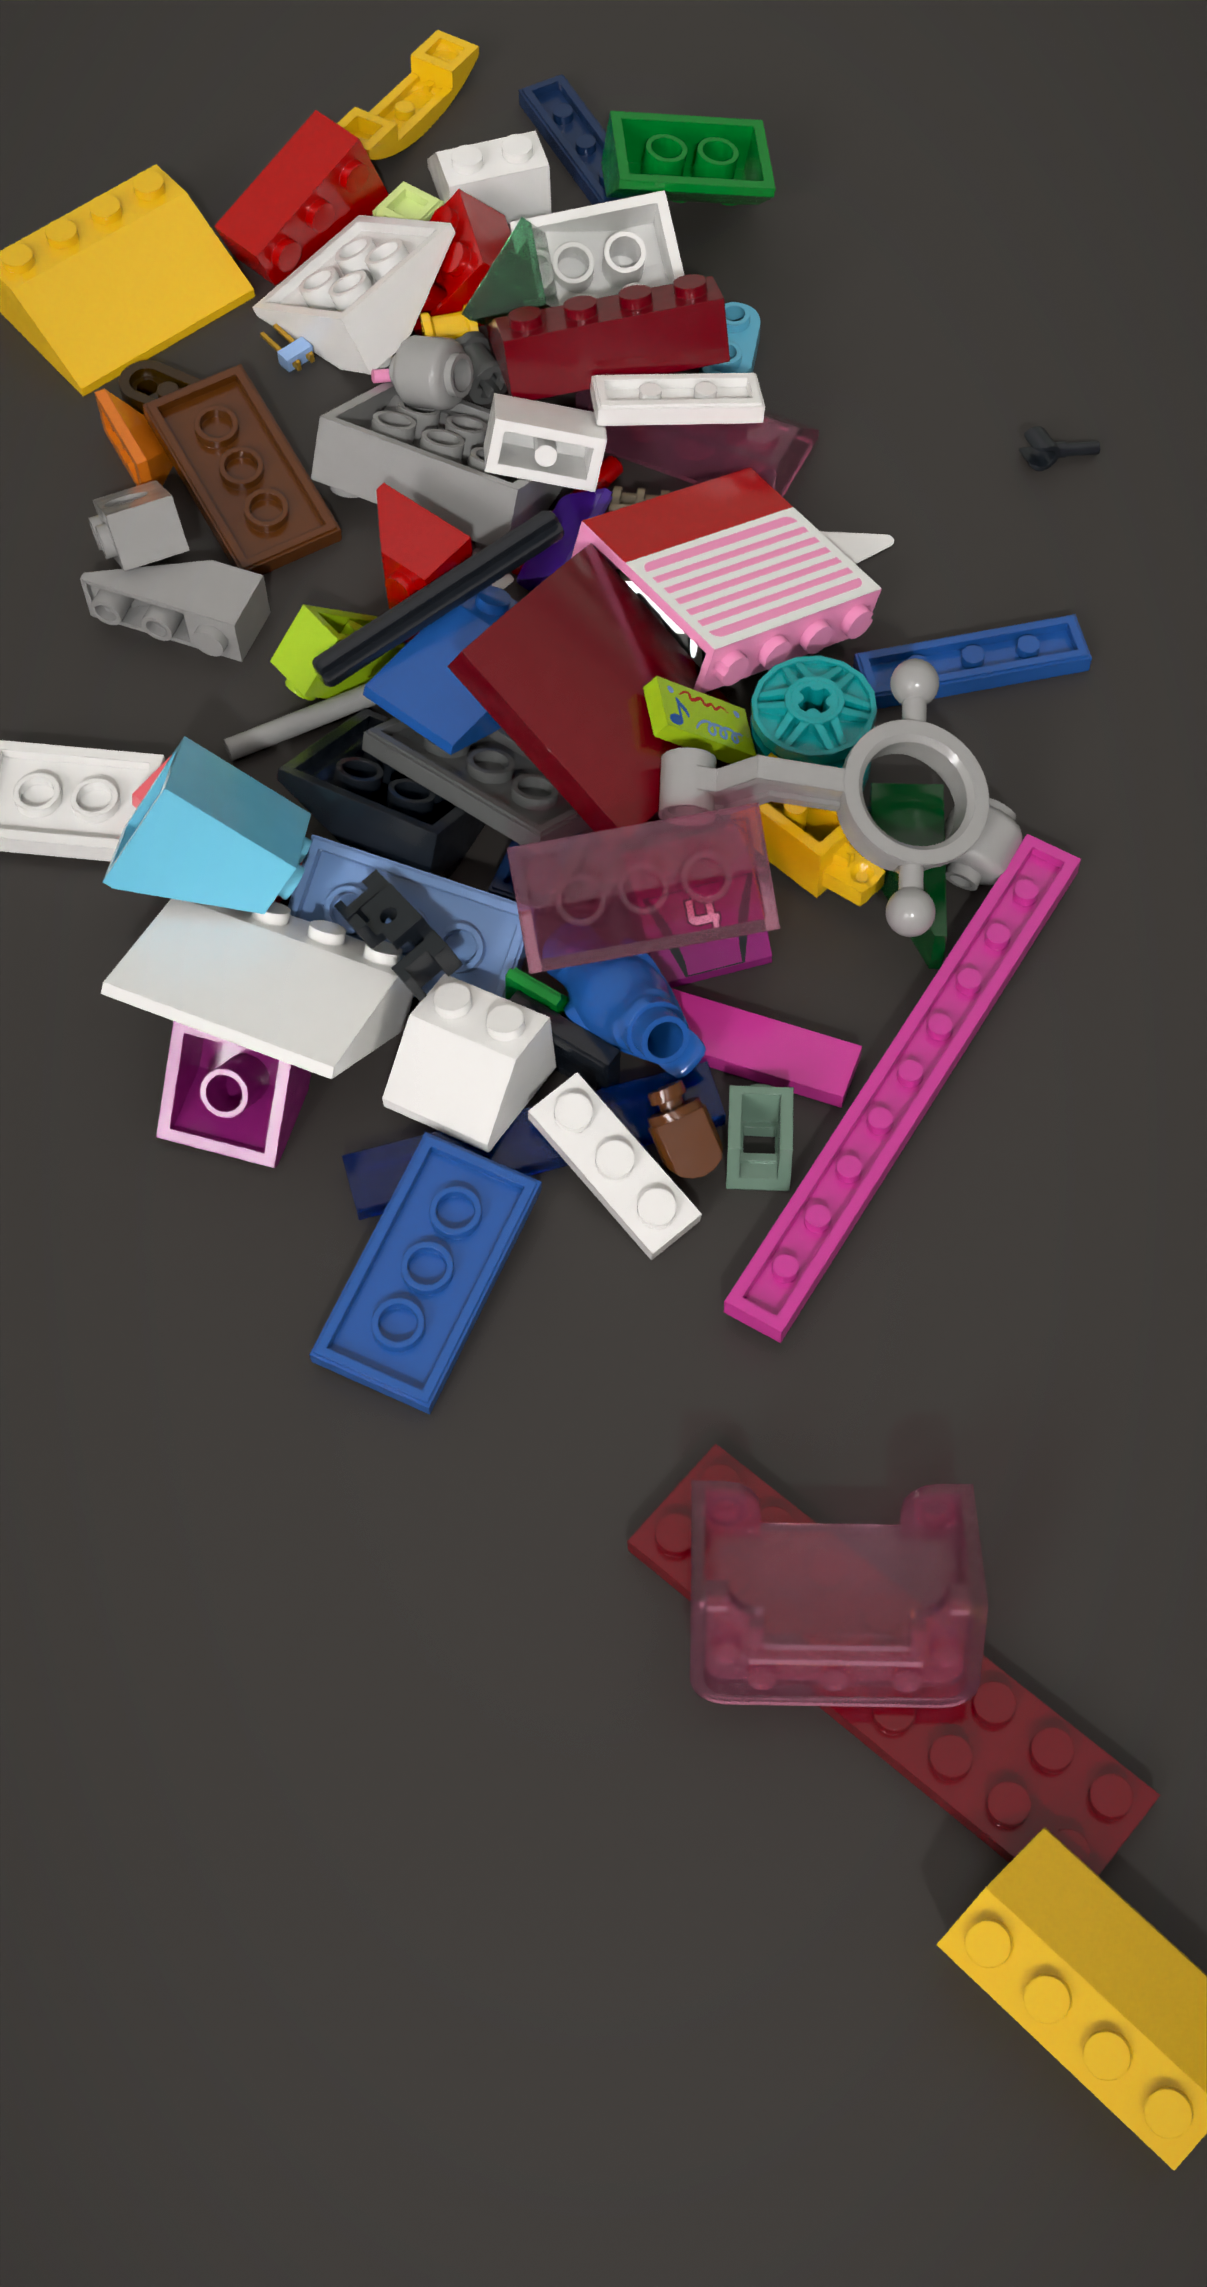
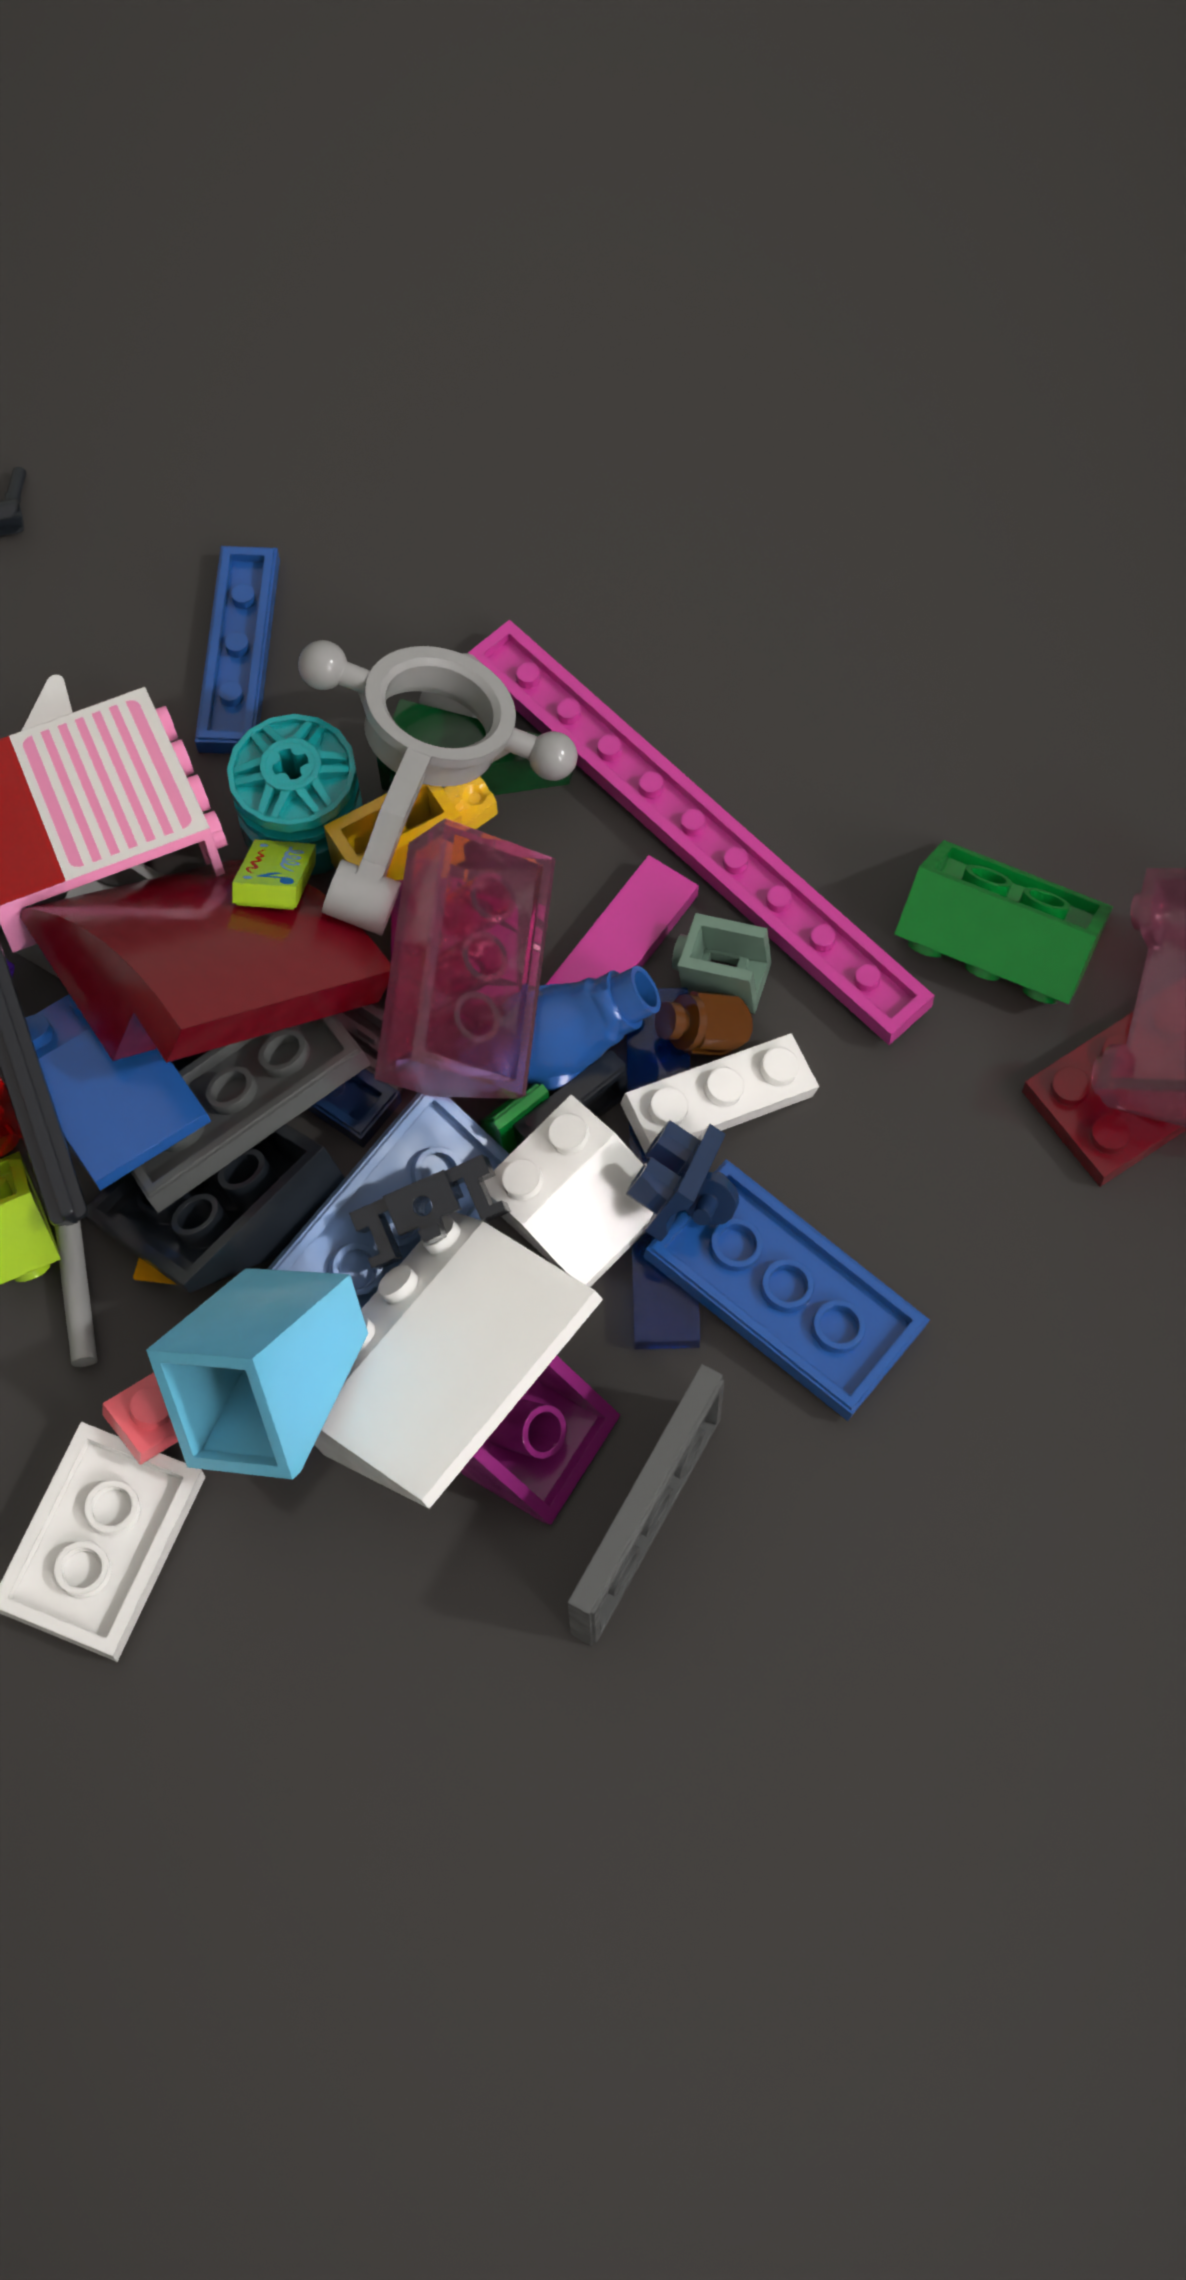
camera: 75 degrees left, 5 degrees up
none -> dark grey tile [567,1364,725,1646]
none -> dark blue hips [626,1120,739,1242]
none -> green slope [894,840,1114,1005]

